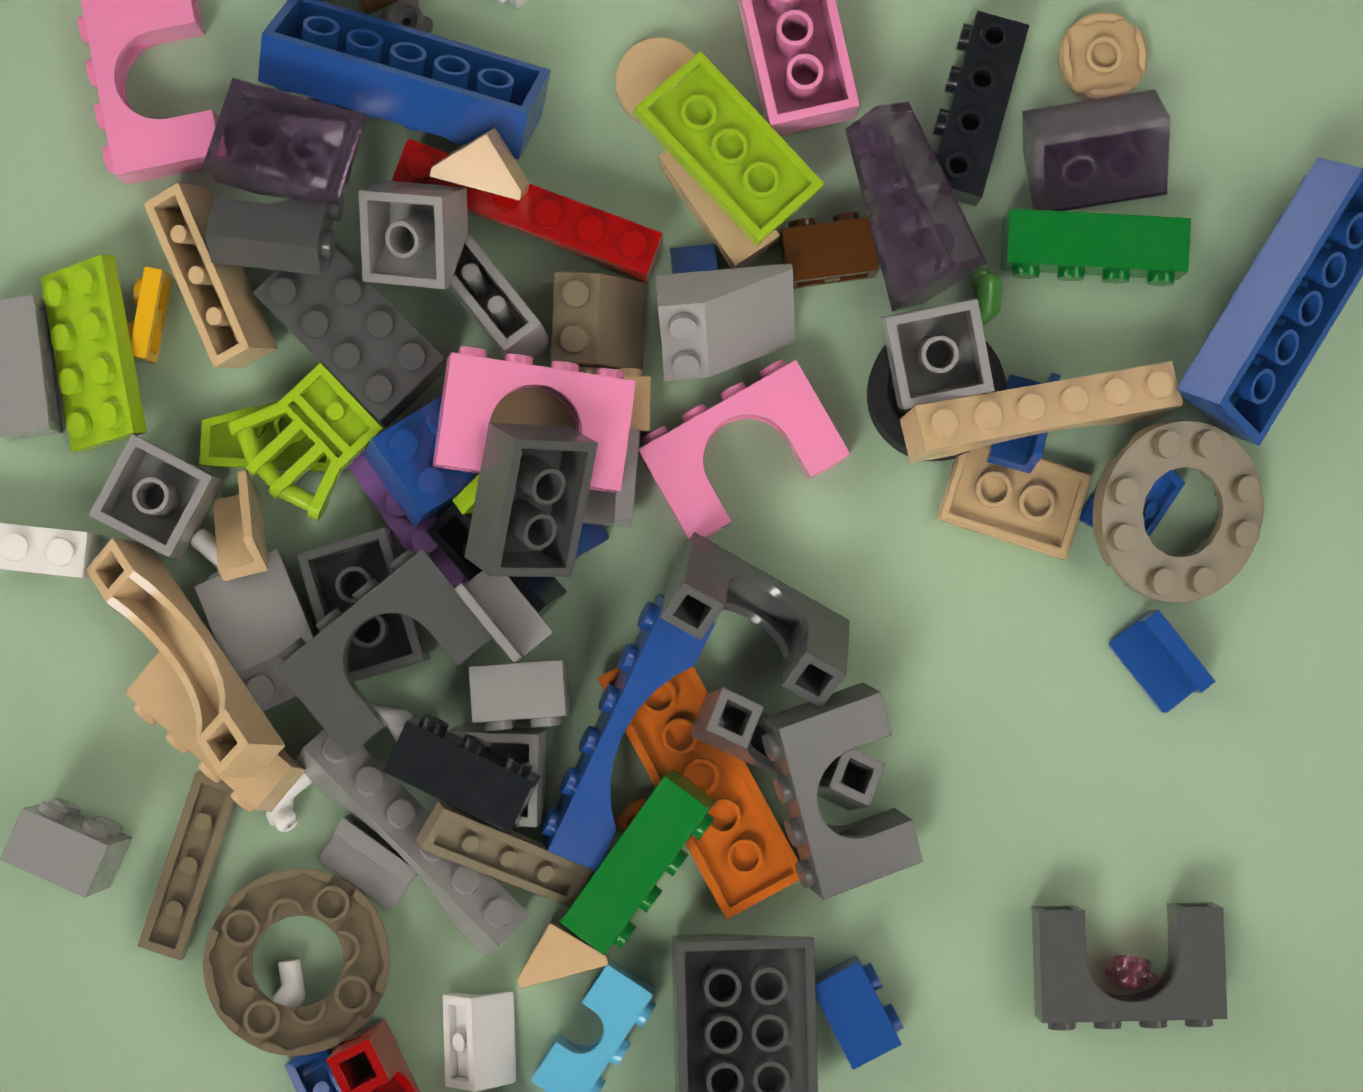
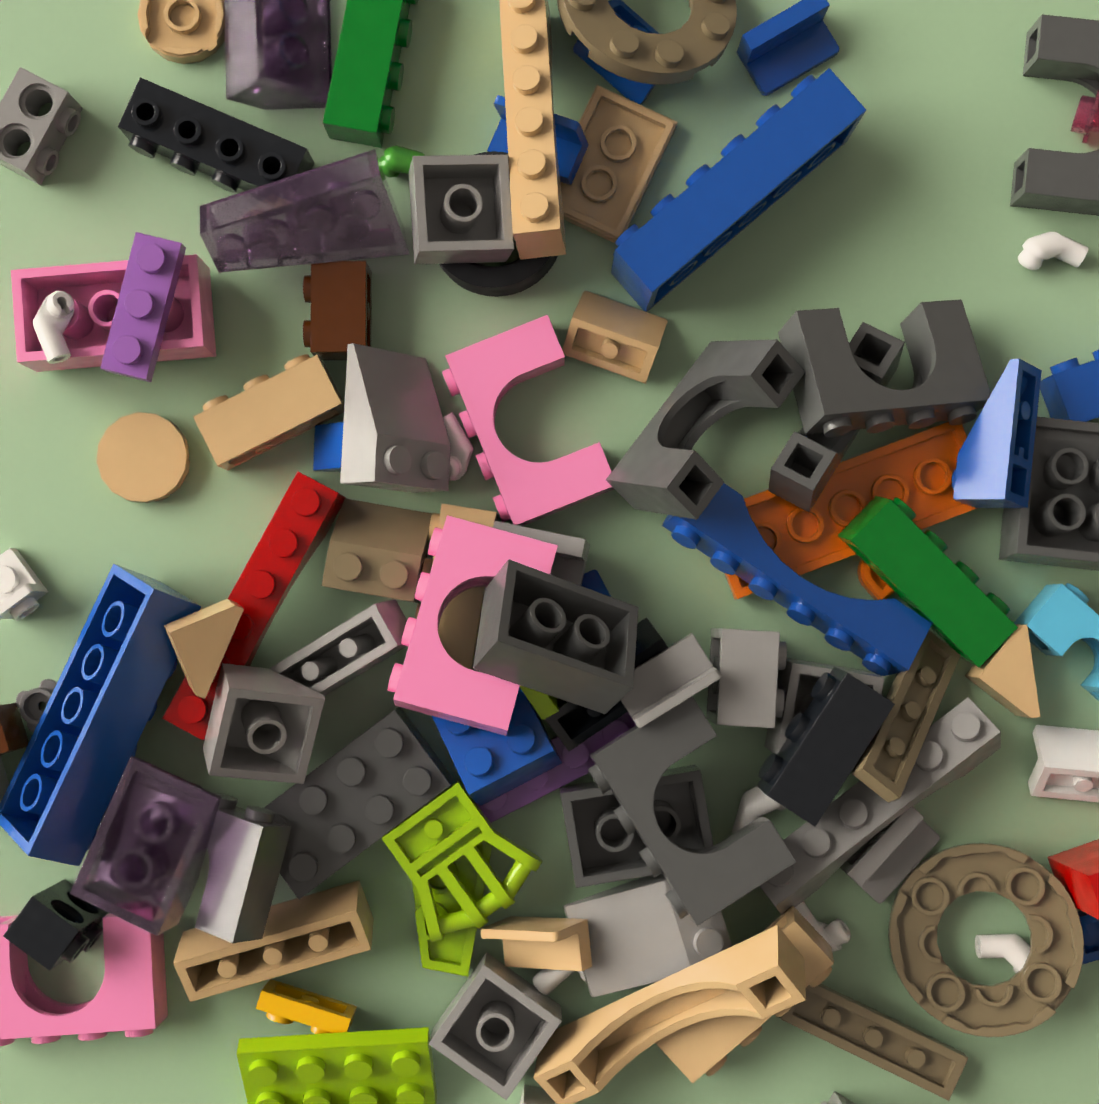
camera: 85 degrees left, 0 degrees up
lime plate [633,51,825,247] -> none
none -> black brick [3,879,108,971]
none -> medium lavender plate [100,232,186,382]
none -> white arm [443,412,473,481]
none -> tan panel [562,291,668,384]
none -> blue brick [611,68,866,312]
none -> slope [952,358,1042,508]
none -> white arm [1018,232,1089,270]

